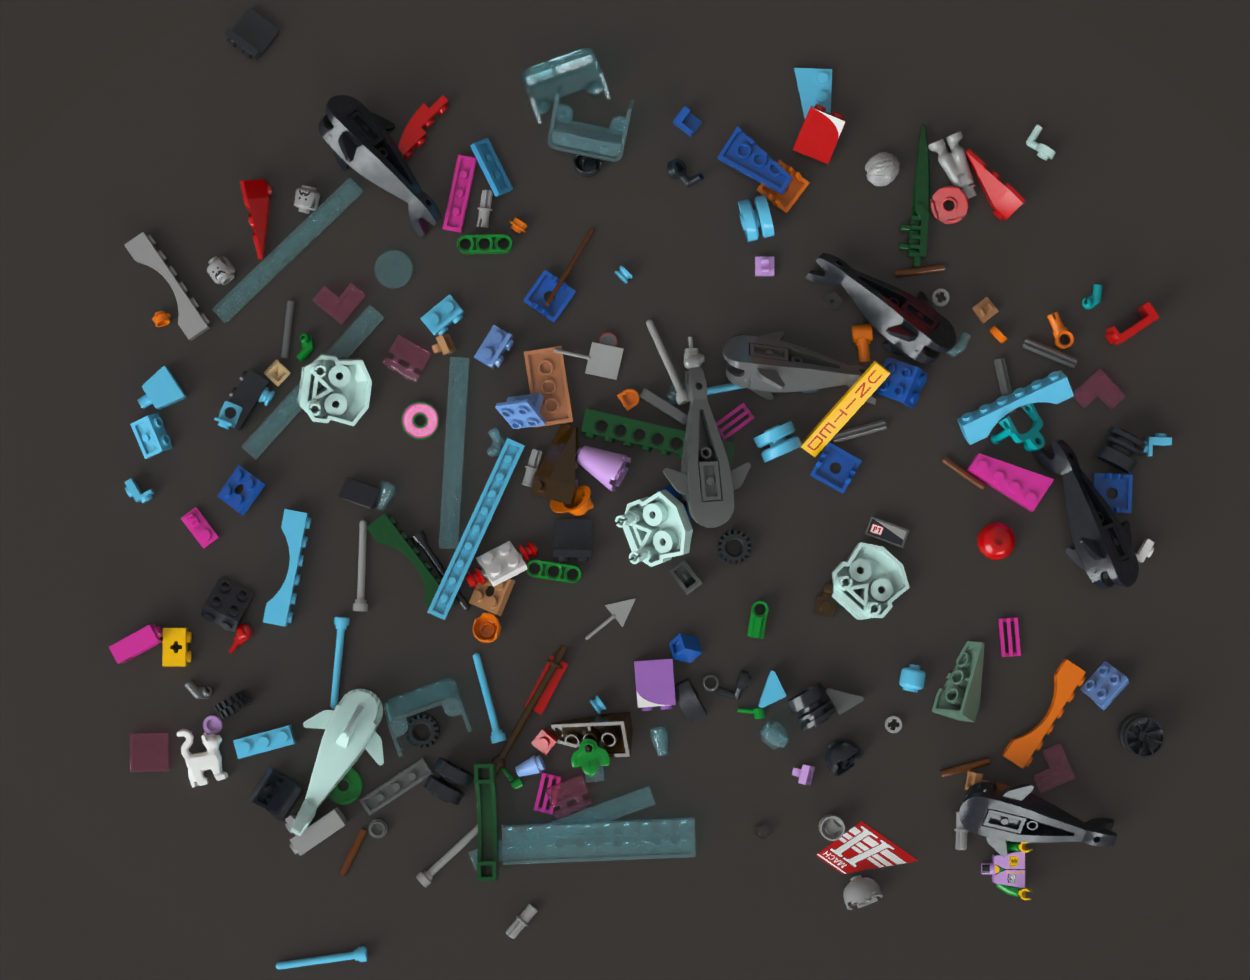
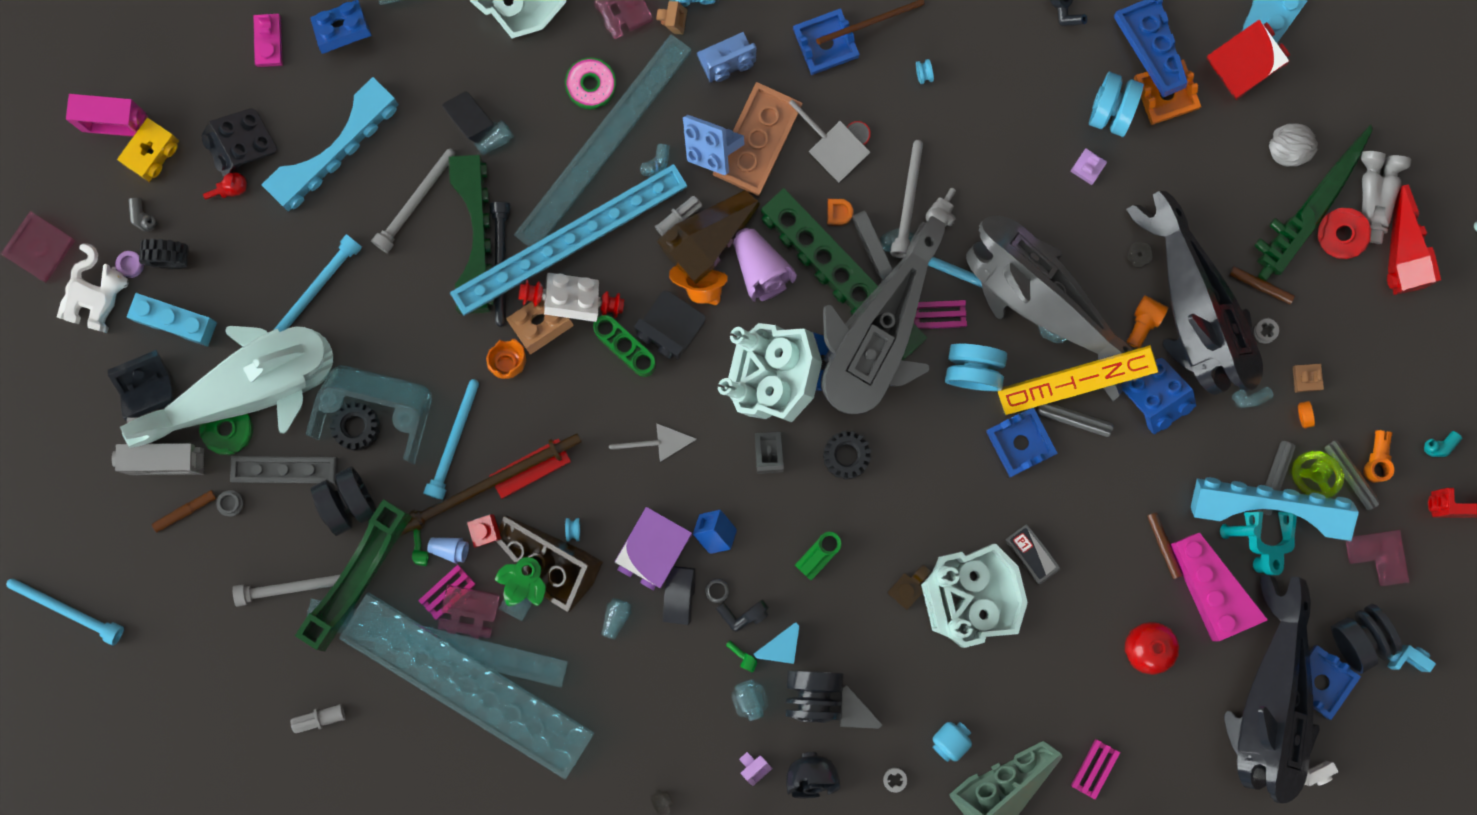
camera: 30 degrees right, 5 degrees down
none -> clear neon green piece [1292,451,1344,498]

